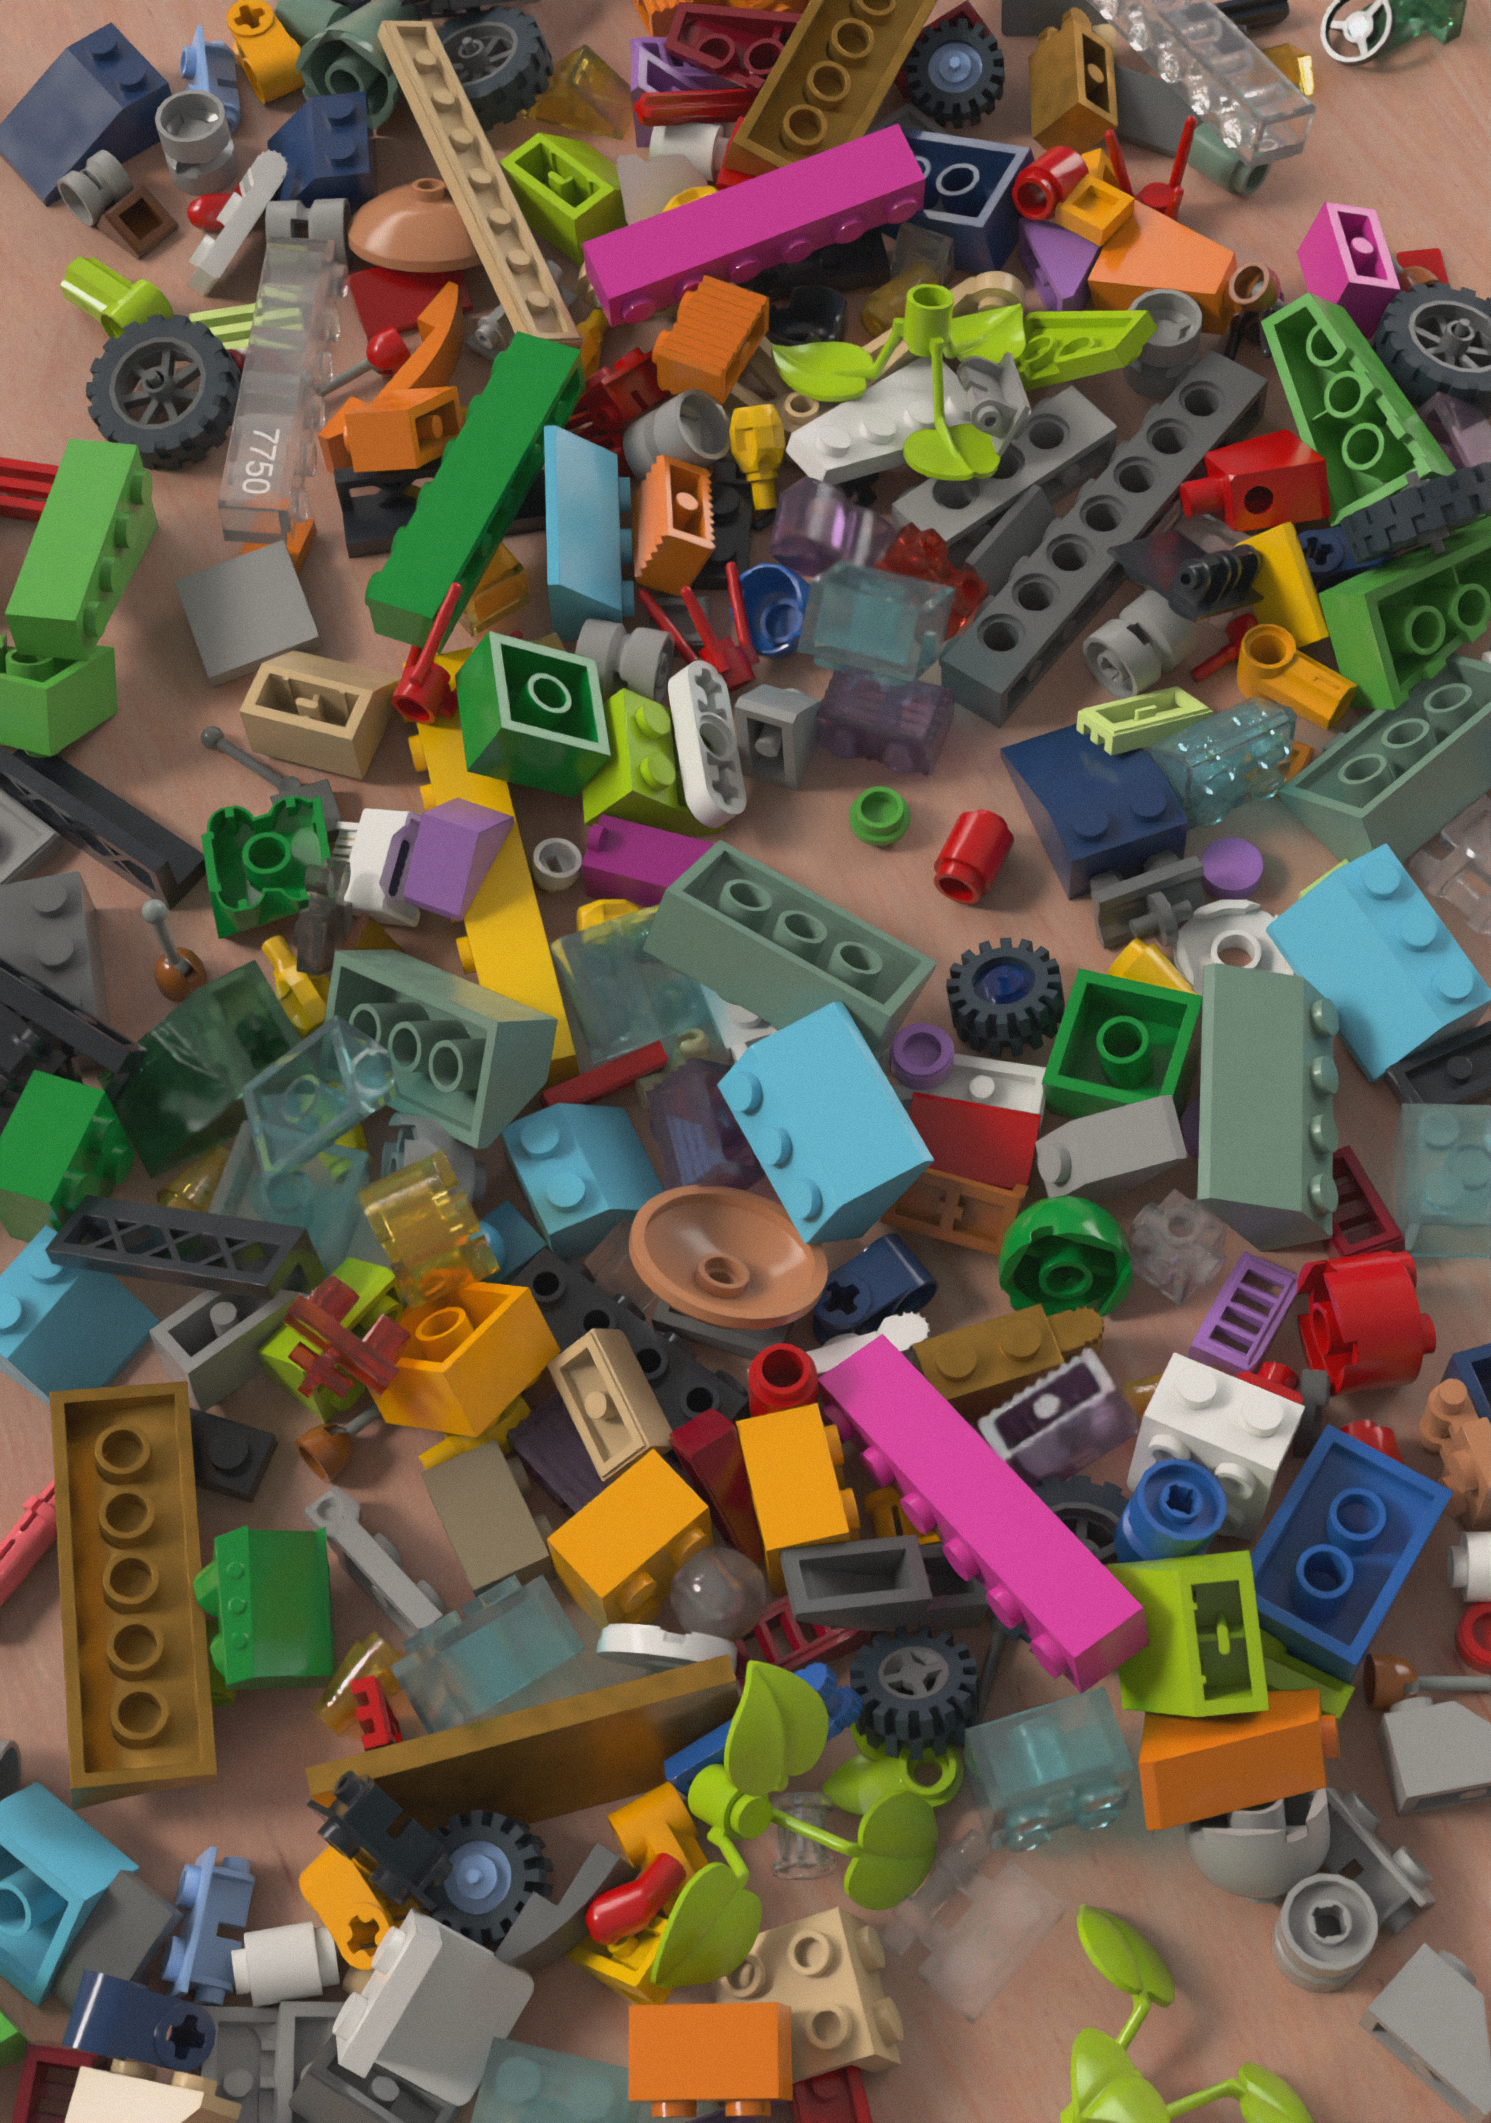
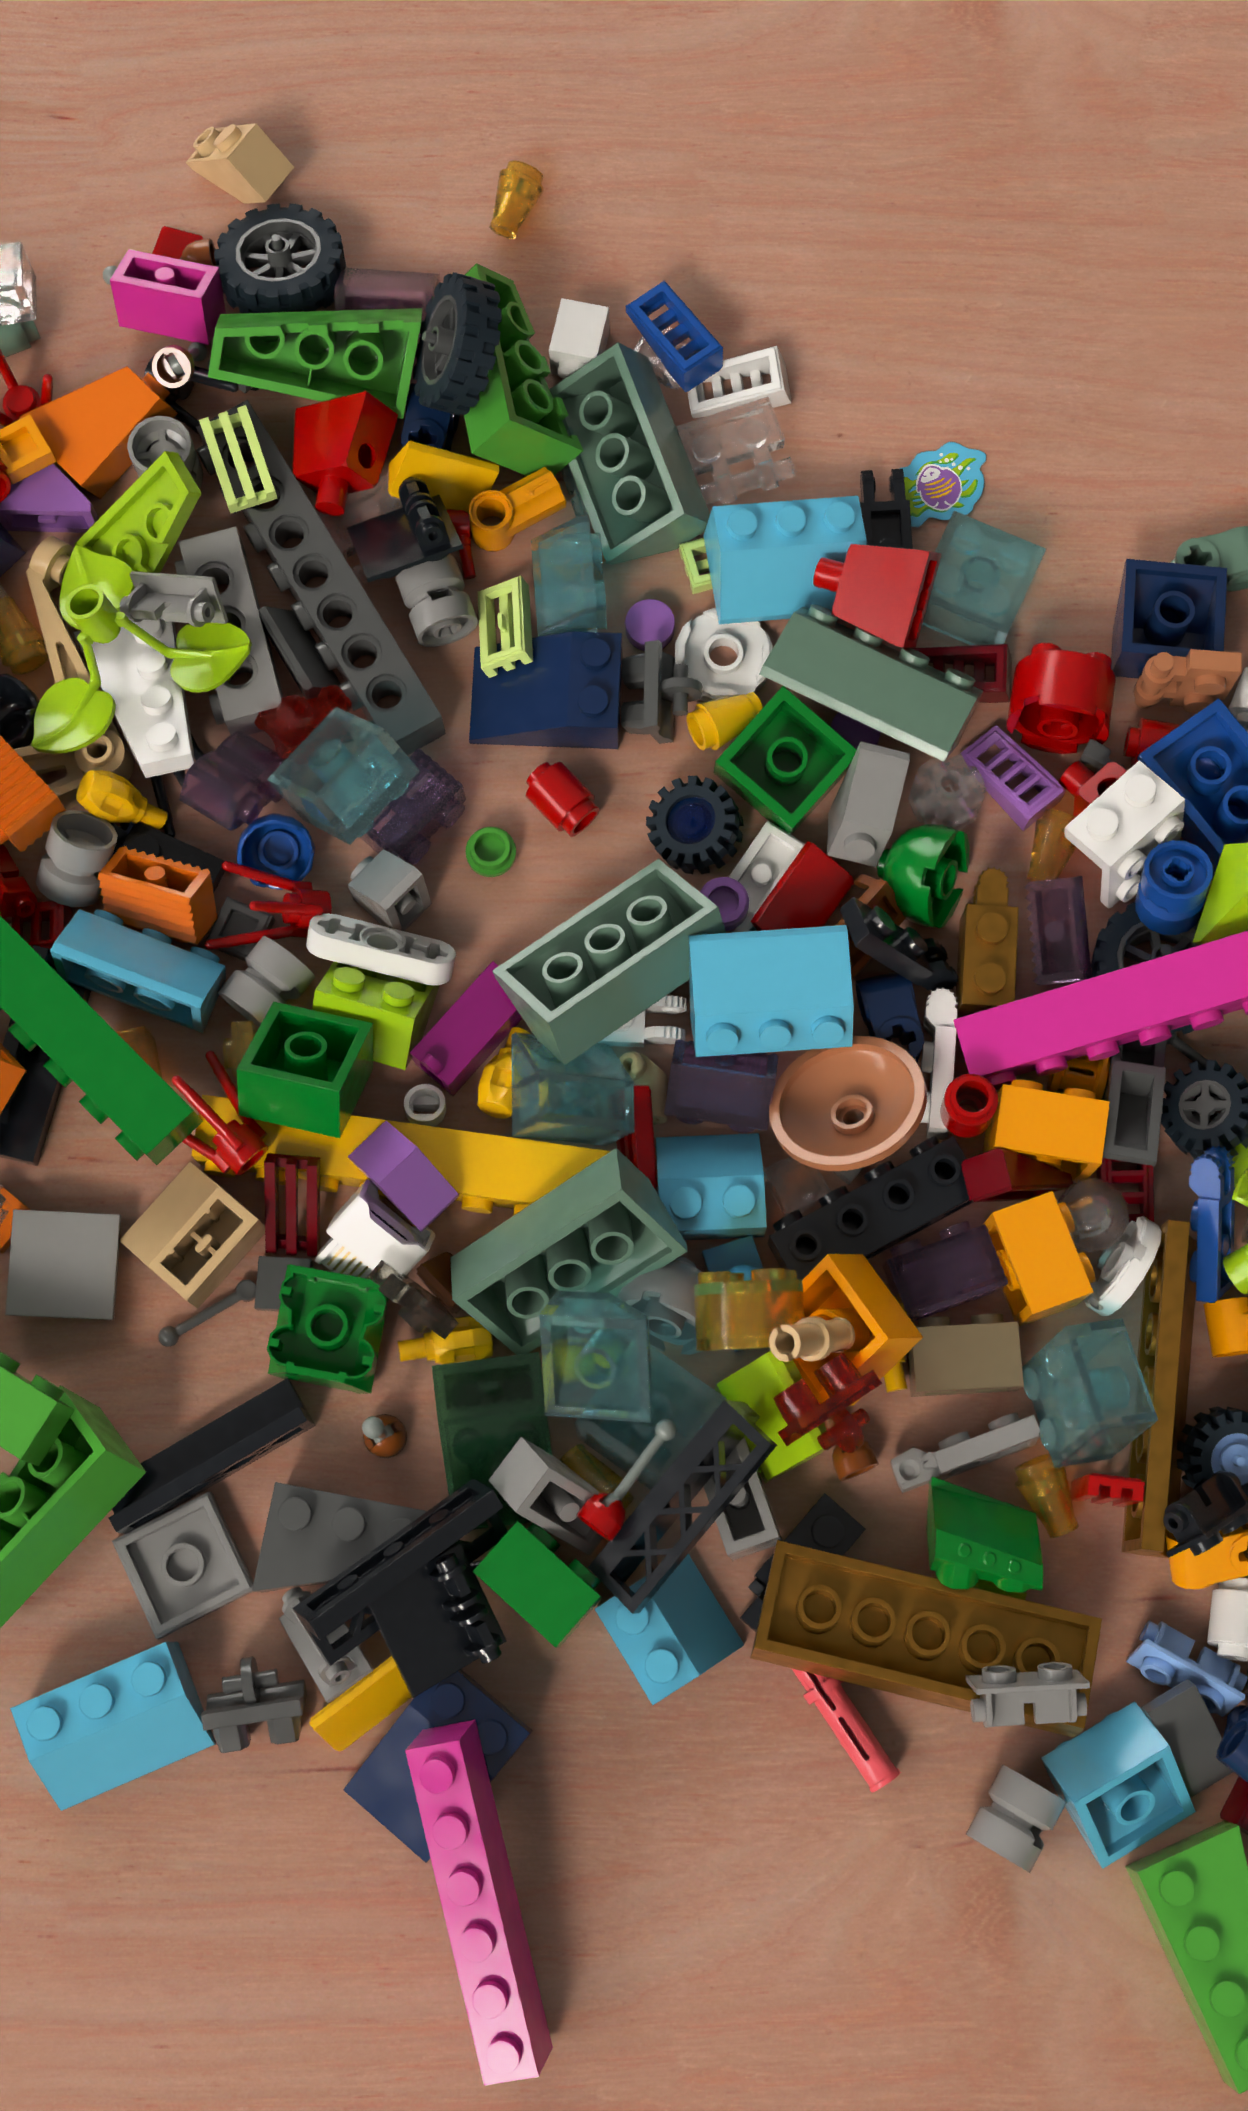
camera: 70 degrees left, 15 degrees up
tan slope [547,1328,673,1482] -> none
none -> yellowish green tile [199,405,278,514]
none -> dark red tile [264,1153,320,1257]
none -> light grey slope [488,1437,604,1556]
none -> hinge [576,1419,677,1542]
none -> tan pin [769,1316,855,1362]
none -> red torso [813,544,942,648]
none -> black hinge [840,897,959,991]
none -> light grey hinge [966,1662,1090,1728]

